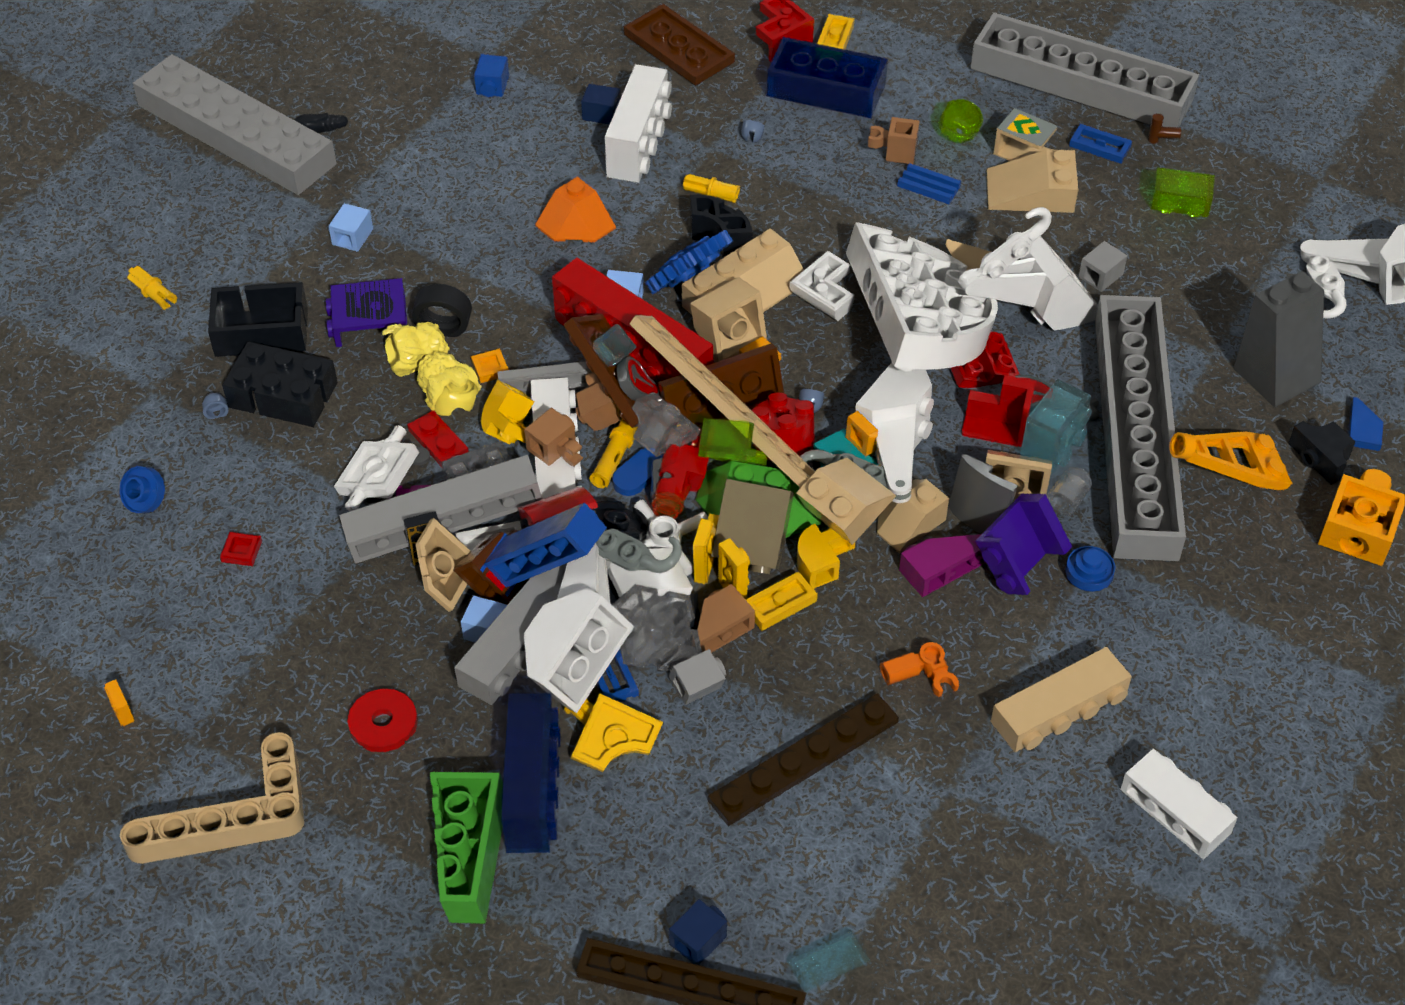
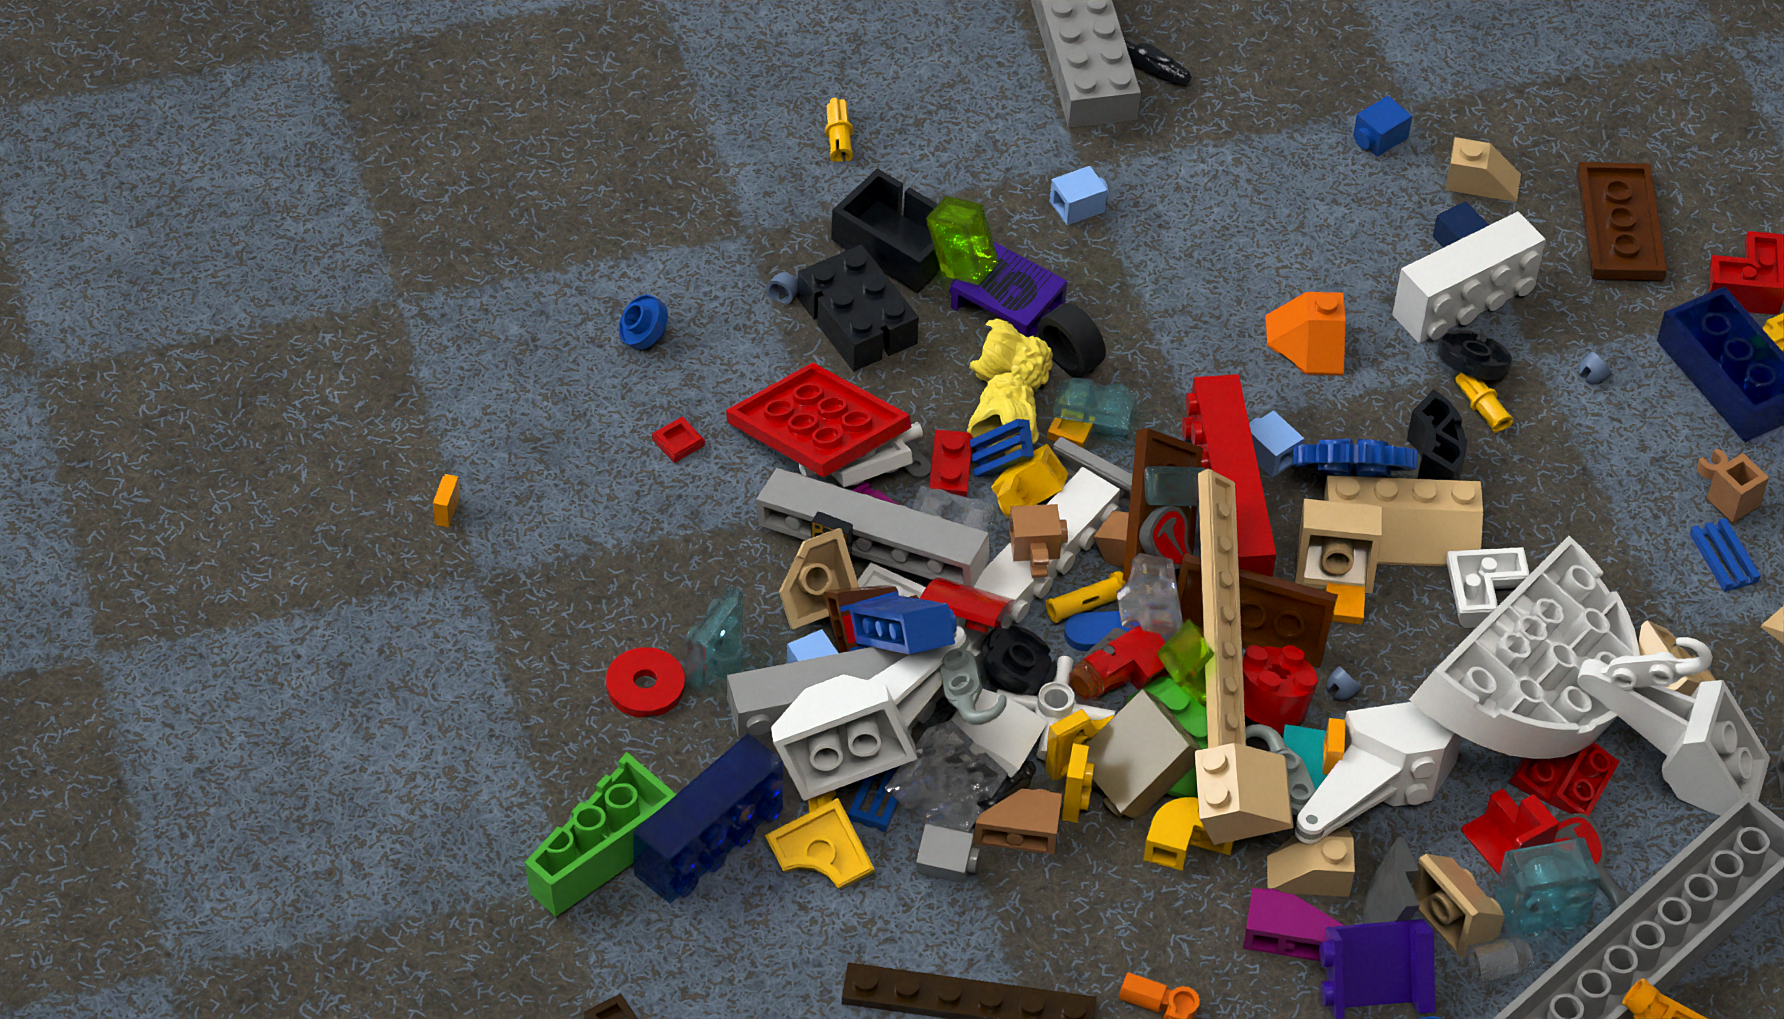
camera: 40 degrees right, 0 degrees up
tan beam [120,732,304,863] -> none
yellow plate [745,571,817,631] -> none
none -> clear light blue plate [685,586,743,692]
none -> red plate [726,362,912,477]
none -> clear neon green brick [926,196,999,285]
none -> blue tile [970,419,1034,477]
none -> clear light blue plate [1053,378,1137,438]
none -> black tile [1437,330,1512,380]
none -> tan slope [1445,137,1521,202]

